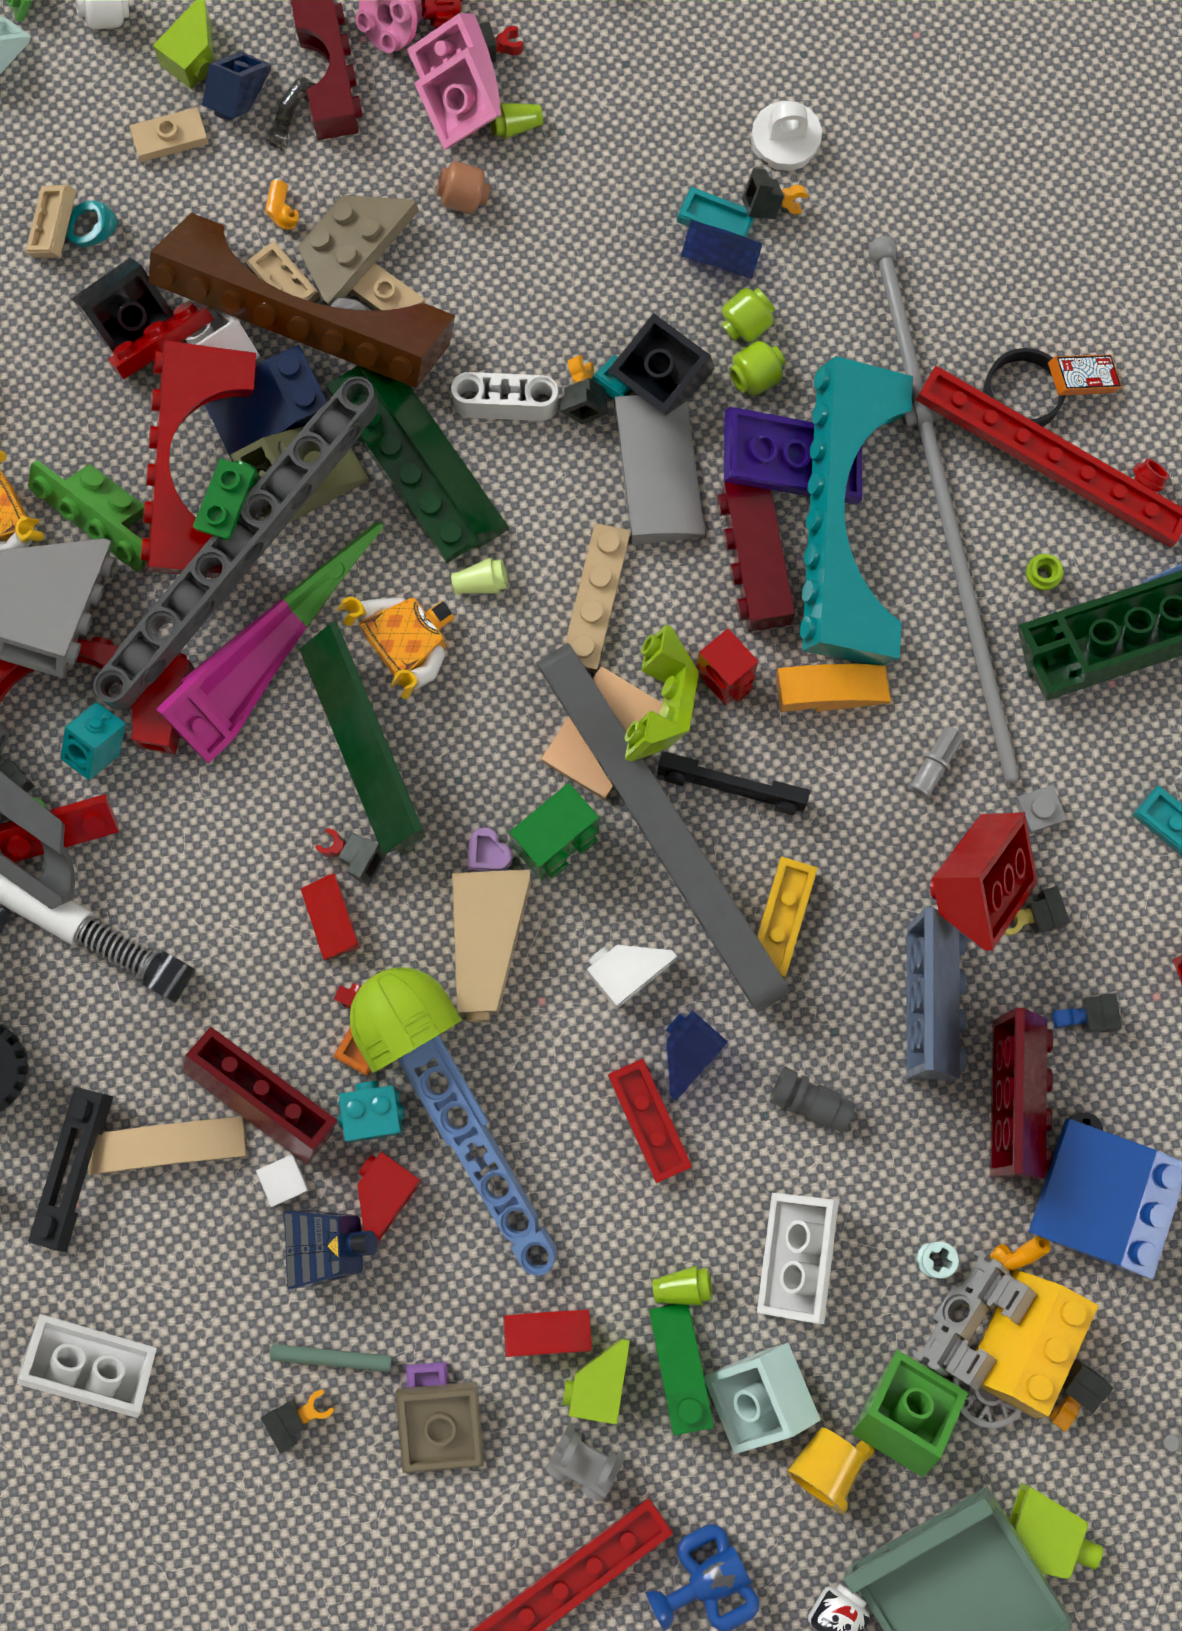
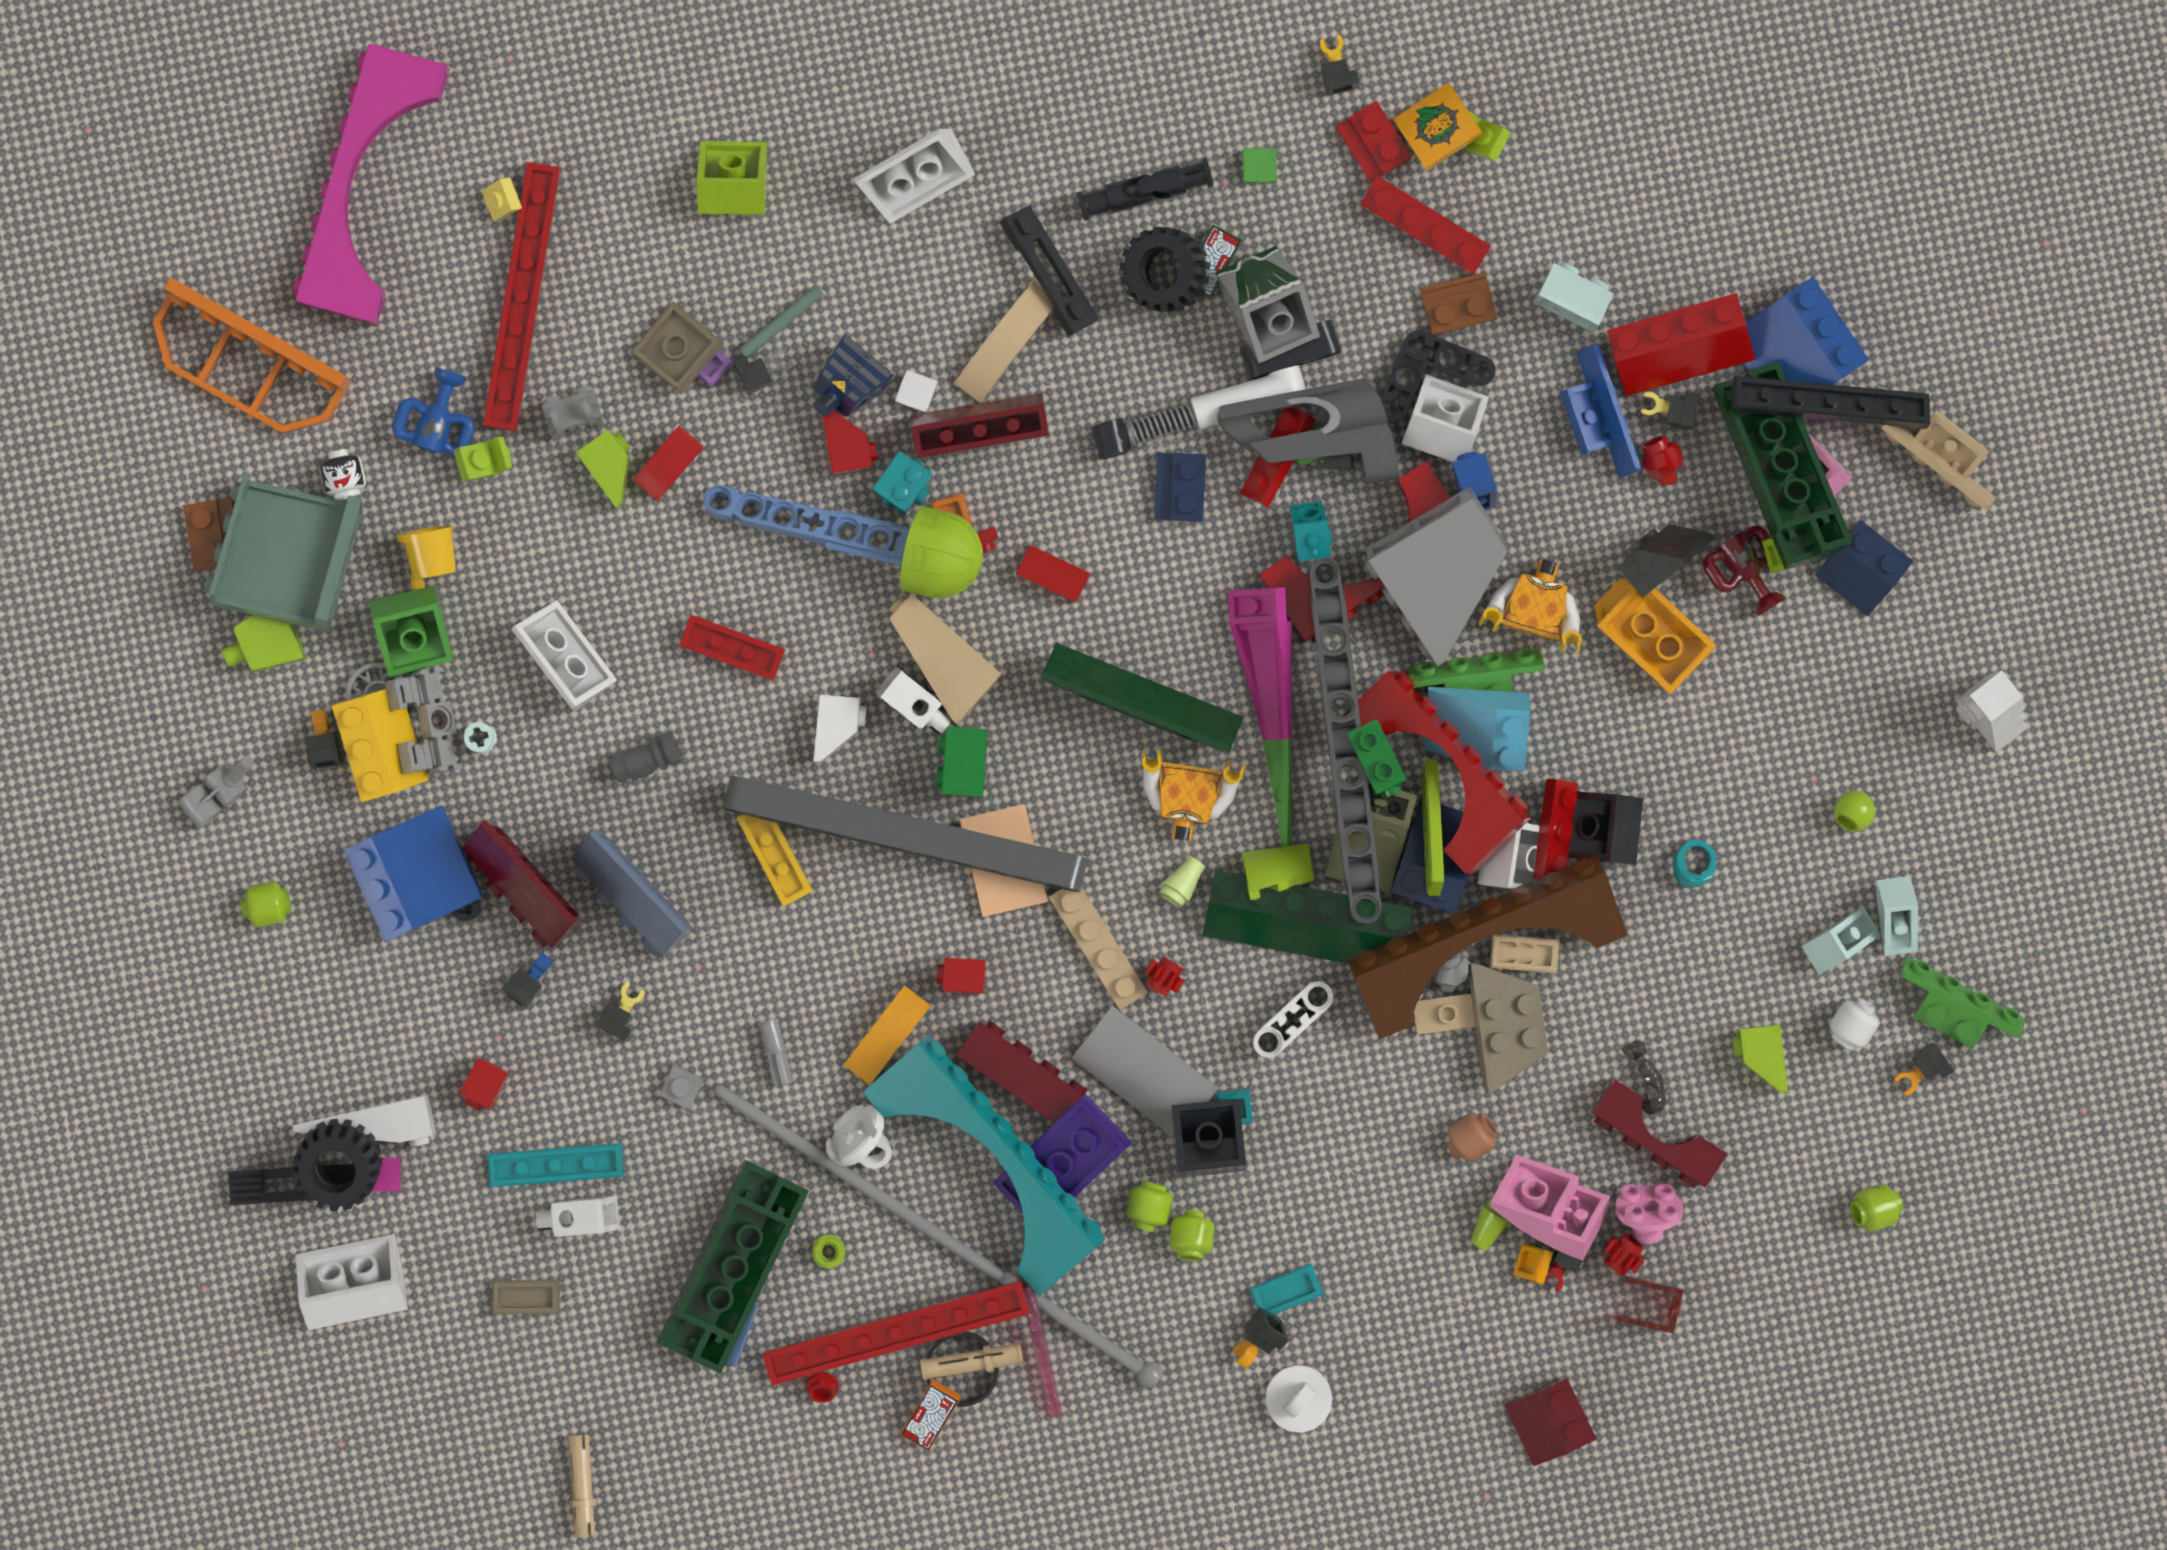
camera: 135 degrees right, 10 degrees up
tan plate [25,185,76,258] -> none
tan plate [129,107,209,162] -> none
dark blue slope [202,51,272,120] -> none
pearl dark grey piece [260,1389,335,1454] -> none
light orange arm [265,180,299,230] -> none
pearl dark grey piece [315,828,387,886] -> none
lavender tile [468,827,513,872] -> none
pearl dark grey piece [559,354,608,424] -> none
lime slope [625,624,699,762] -> none
green slope [649,1304,714,1436] -> none
lime cone [652,1265,713,1306] -> none
black container [657,751,811,815] -> none
clear blue slope [665,1010,728,1104] -> none
clear blue slope [681,220,763,279] -> none
light aqua slope [704,1342,821,1454] -> none
red slope [930,812,1037,951] -> none
light orange arm [990,1236,1051,1272] -> none
none -> lime bracket [453,436,512,483]
none -> lime slope [696,141,768,216]
none -> pearl dark grey piece [734,347,793,395]
none -> white tile [826,1104,892,1169]
none -> white torso [875,666,952,735]
none -> tan pin [920,1342,1024,1381]
none -> clear pink piece [1023,1285,1063,1417]
none -> red gear [1144,956,1186,997]
none -> dark blue plate [1154,452,1206,522]
none -> lime slope [1242,843,1314,900]
none -> lime tile [1420,759,1444,896]
none -> medium azure slope [1423,687,1531,771]
none -> light orange tile [1513,1243,1553,1285]
none -> light aqua slope [1802,906,1881,975]

